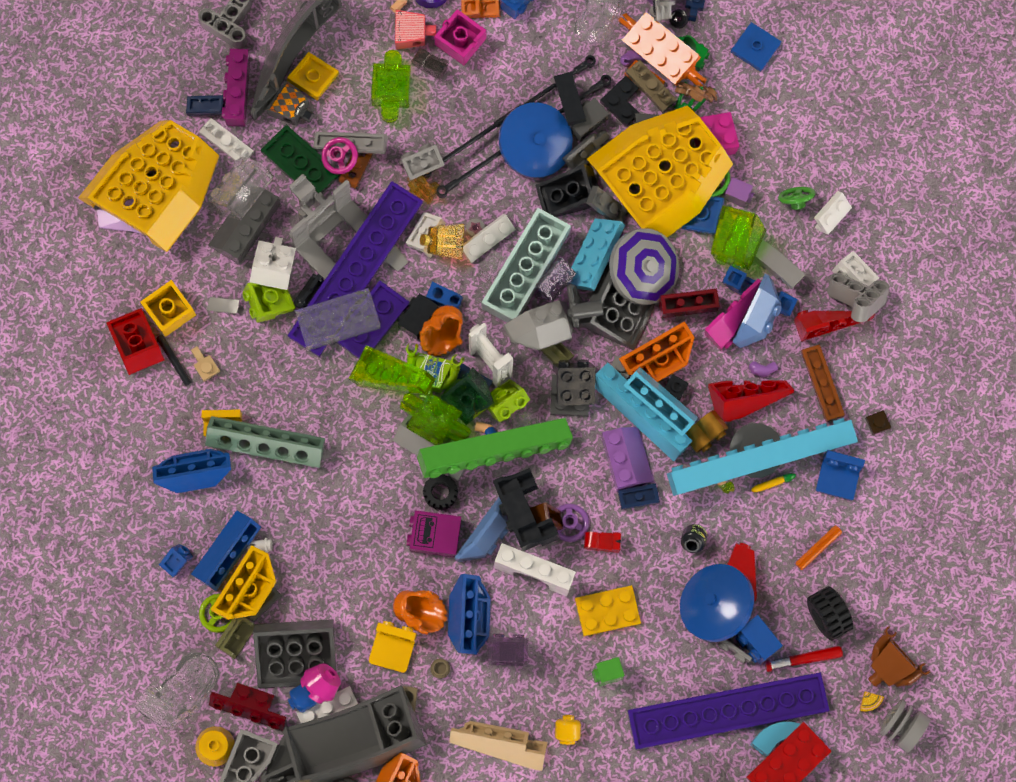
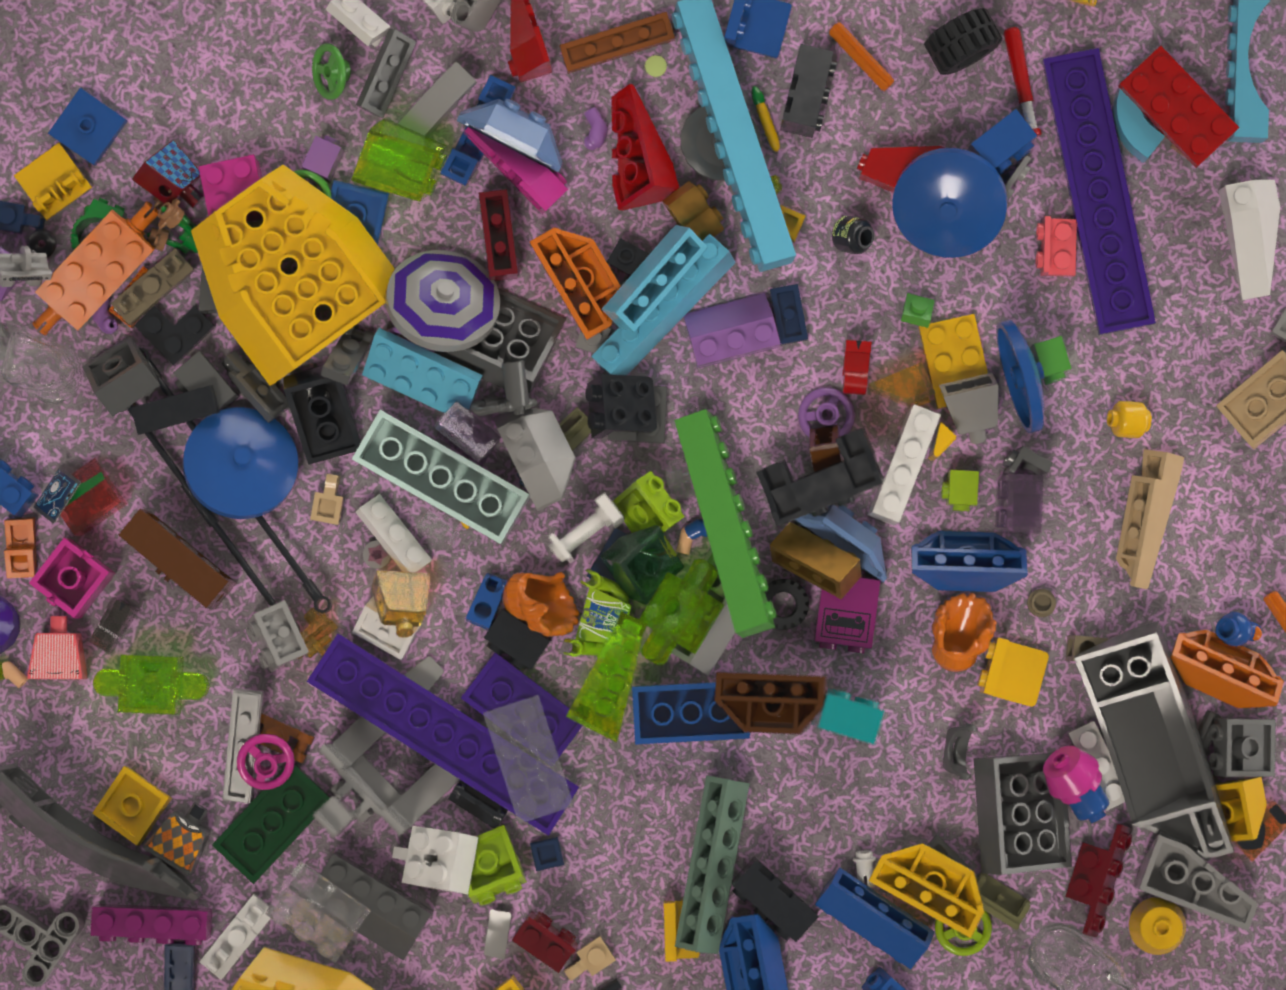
camera: 80 degrees left, 10 degrees up
none -> yellow hinge [13,143,92,221]
none -> sticker [33,466,81,523]
none -> clear red slope [60,458,127,537]
none -> dark grey slope [83,335,160,417]
none -> reddish brown brick [118,508,237,609]
none -> torso [132,140,204,208]
none -> tan plate [310,474,344,525]
none -> dark grey plate [356,28,417,118]
none -> dark red bracket [512,911,578,973]
none -> dark blue tile [530,837,564,872]
none -> blue brick [632,682,750,745]
none -> yellowish green piece [645,55,667,77]
none -> reddish brown wedge [715,672,827,735]
none -> black wedge [732,856,819,942]
none -> pearl gold brick [770,522,861,600]
none -> black wedge [780,44,837,138]
none -> yellow tile [780,205,806,242]
none -> teal brick [811,688,885,745]
none -> clear yellow slope [867,362,935,407]
none -> bright green plate [901,293,935,328]
none -> yellow slope [928,422,956,461]
none -> light grey torso [939,373,998,444]
none -> lime brick [941,470,979,512]
none -> dark grey helmet [942,724,978,780]
none -> blue dish [996,320,1044,434]
none -> dark grey bracket [1002,446,1053,477]
none -> coral bracket [1035,216,1077,277]

